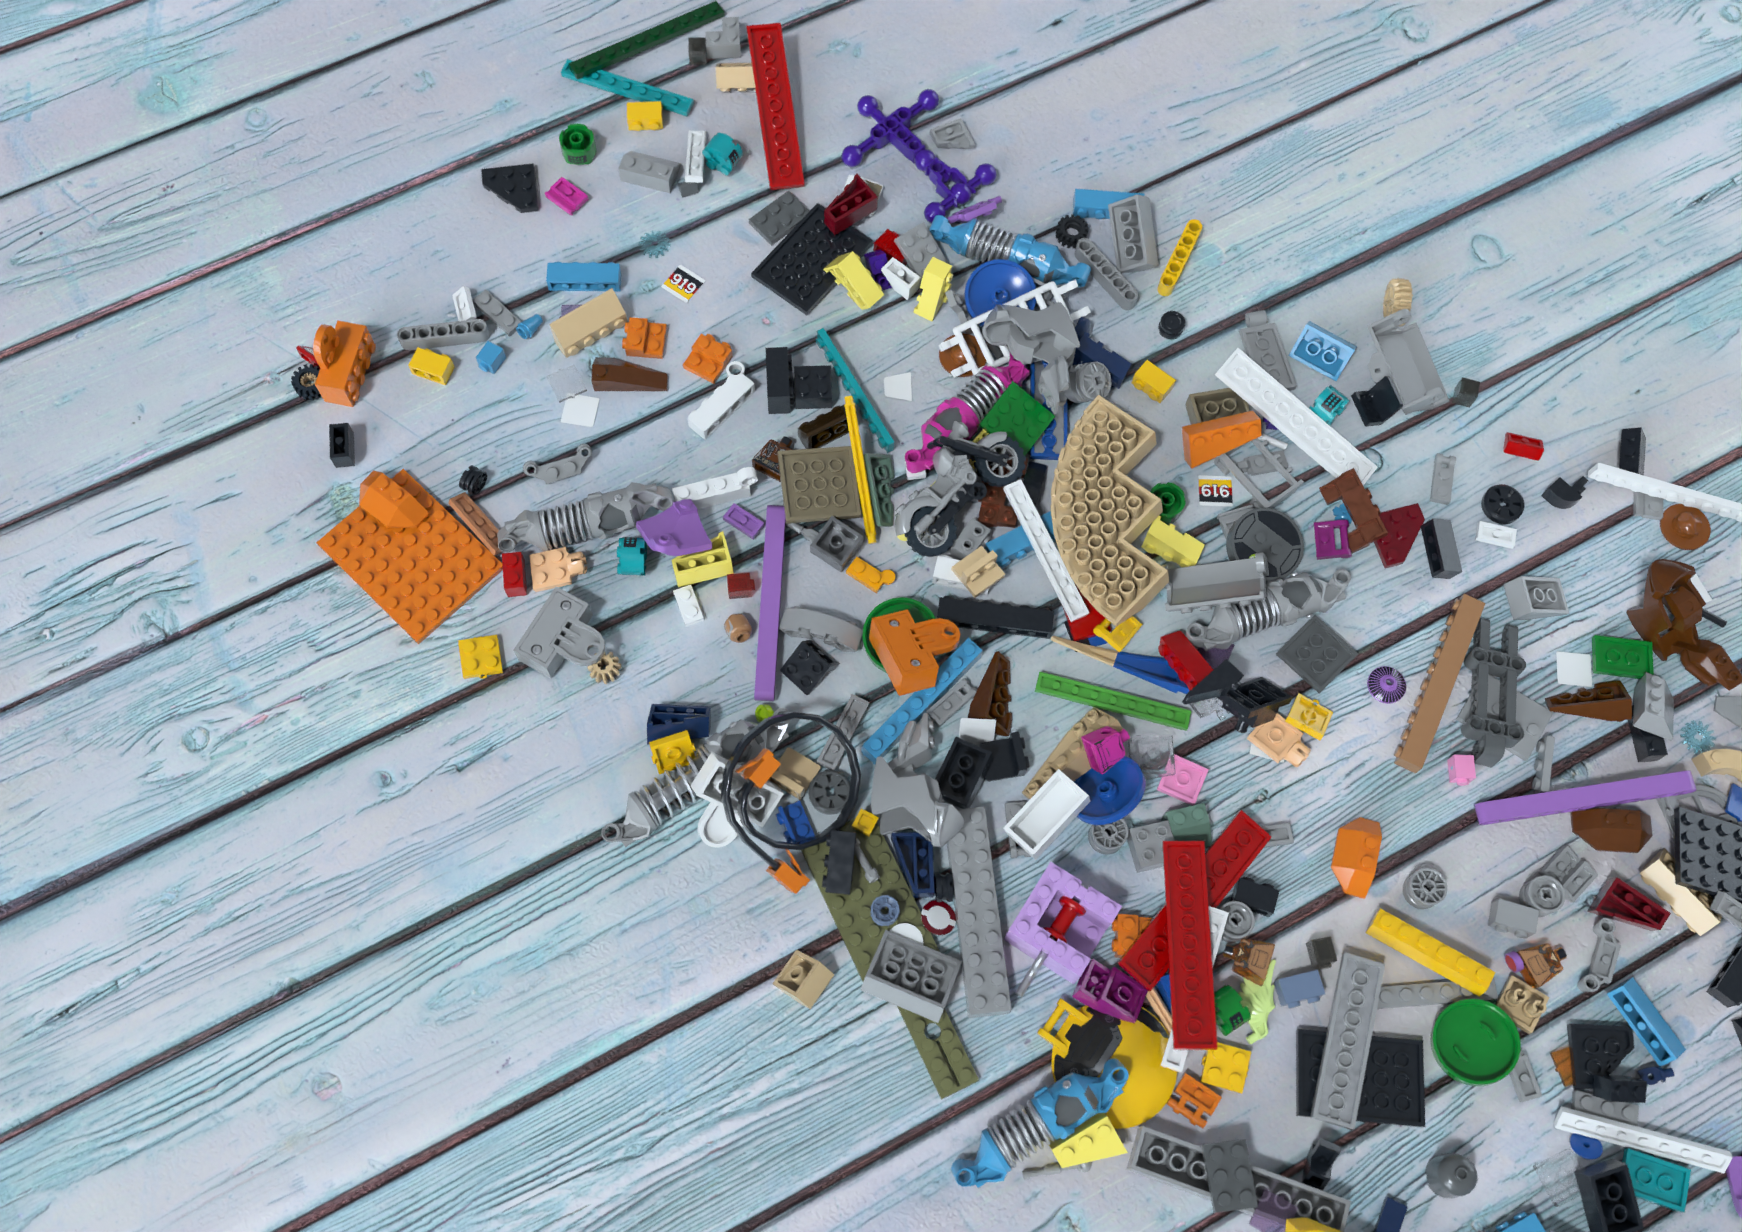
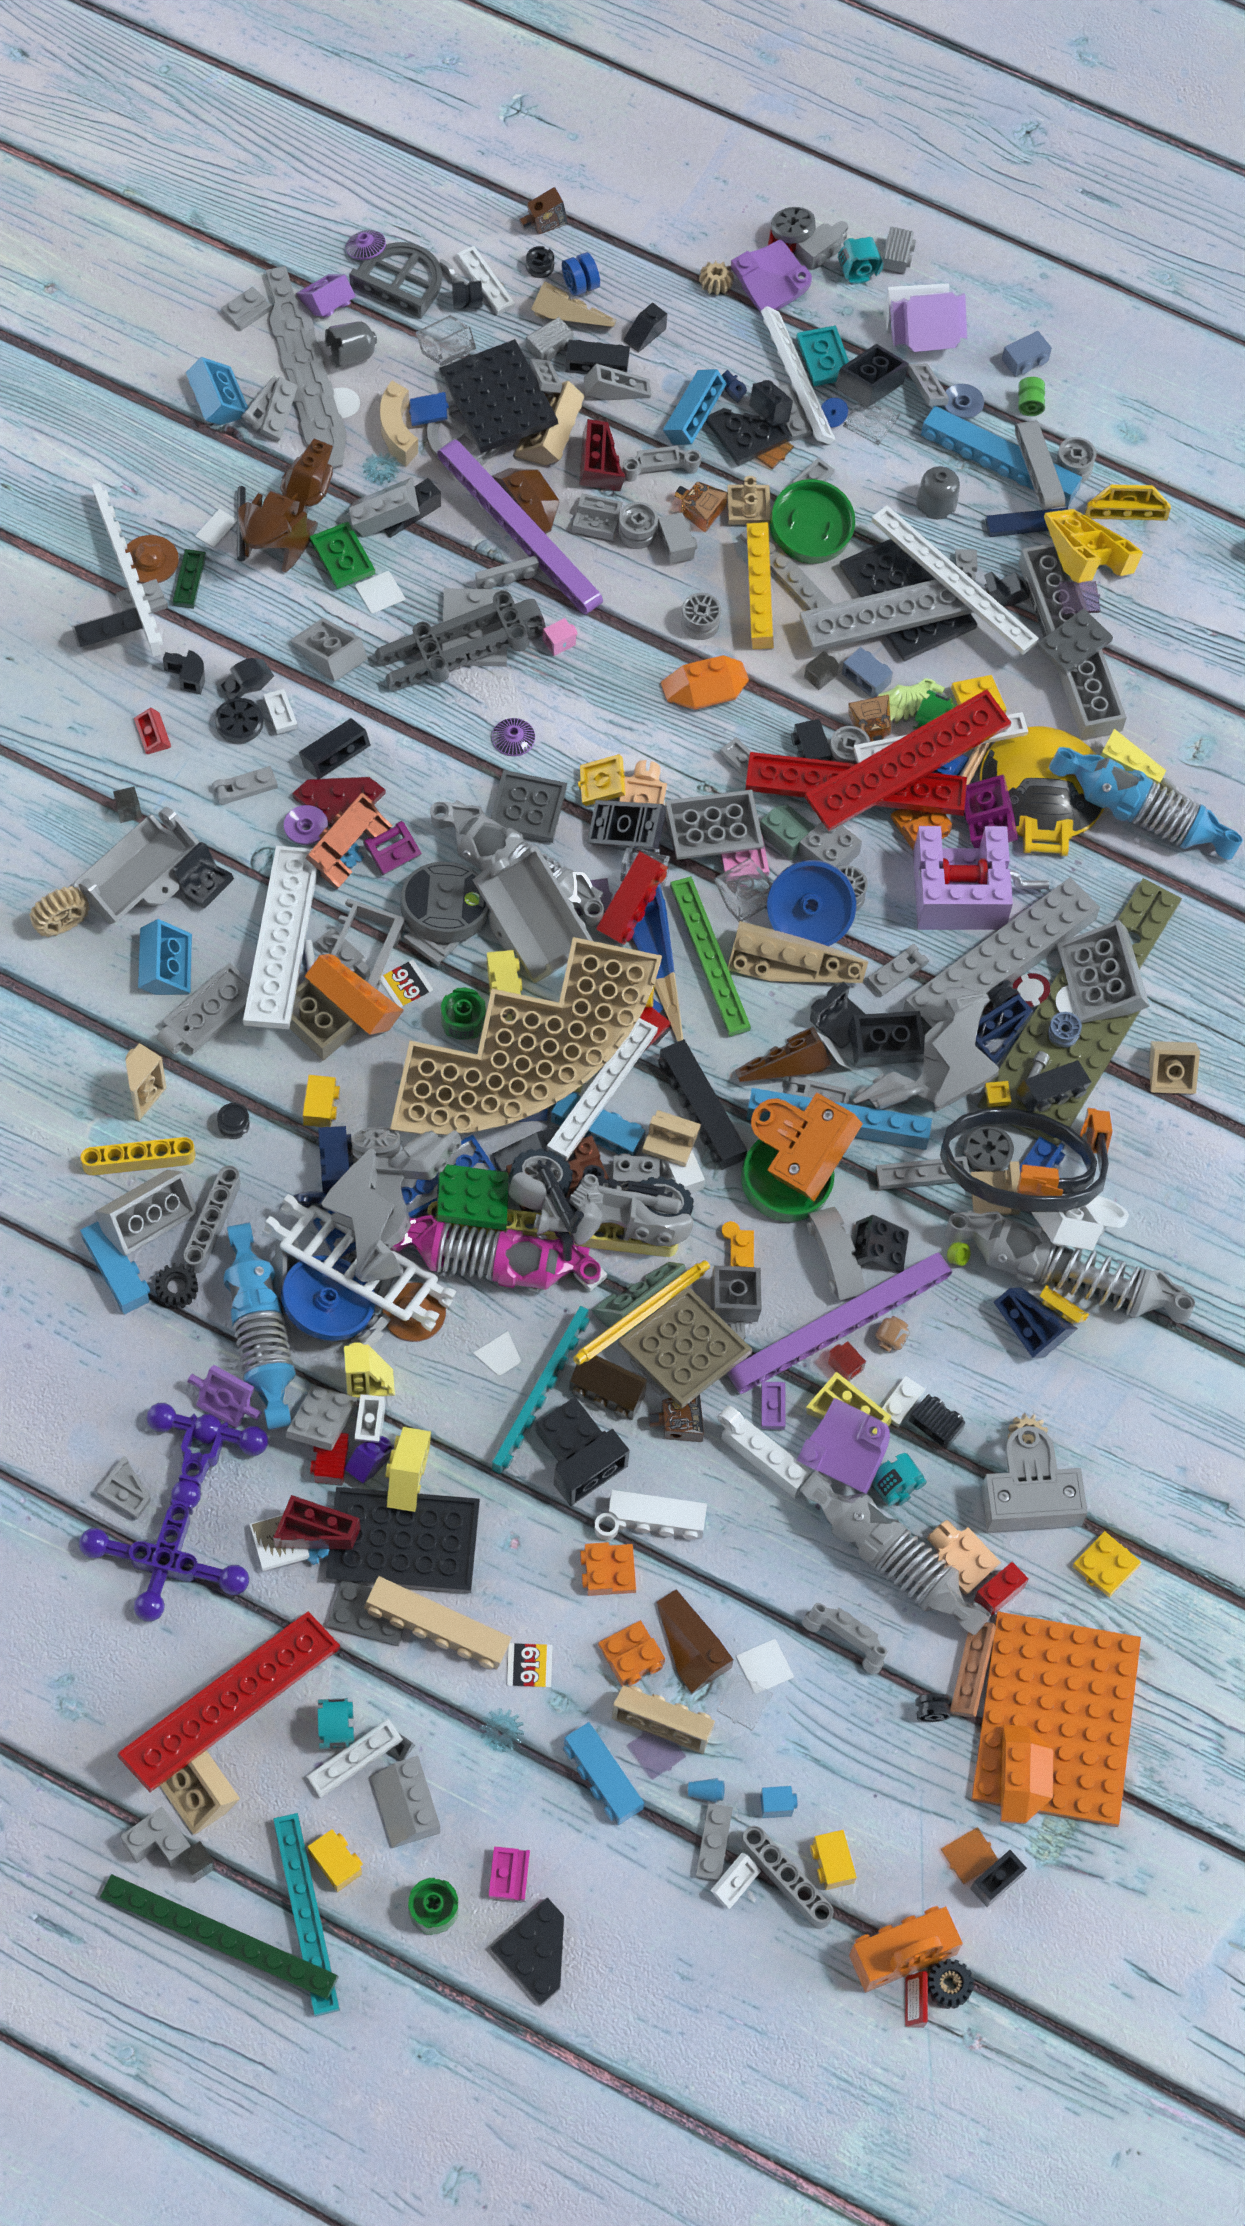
camera: 125 degrees left, 5 degrees down
white piece [1004,769,1090,860] -> none
dark pink torso [1081,726,1130,774] -> none
orange plate [1166,1073,1222,1129] -> none
black slope [1182,659,1244,705] -> none
teal brick [1309,385,1349,426] -> none
medium nougat brick [1394,594,1485,773] -> none
medium lavender tile [1505,951,1524,973] -> none
reddish brown wedge [1545,680,1632,722] -> none
none -> tan slope [125,1043,167,1121]
none -> dark green tile [172,549,206,609]
none -> black brick [220,658,274,699]
none -> medium lavender dish [284,805,328,845]
none -> tan brick [364,1576,512,1669]
none -> light grey slope [584,364,651,400]
none -> light grey slope [665,790,764,860]
none -> white plate [871,505,1039,655]
none -> black brick [909,1394,965,1450]
none -> clear orange piece [941,1827,999,1885]
none -> light grey plate [955,549,978,582]

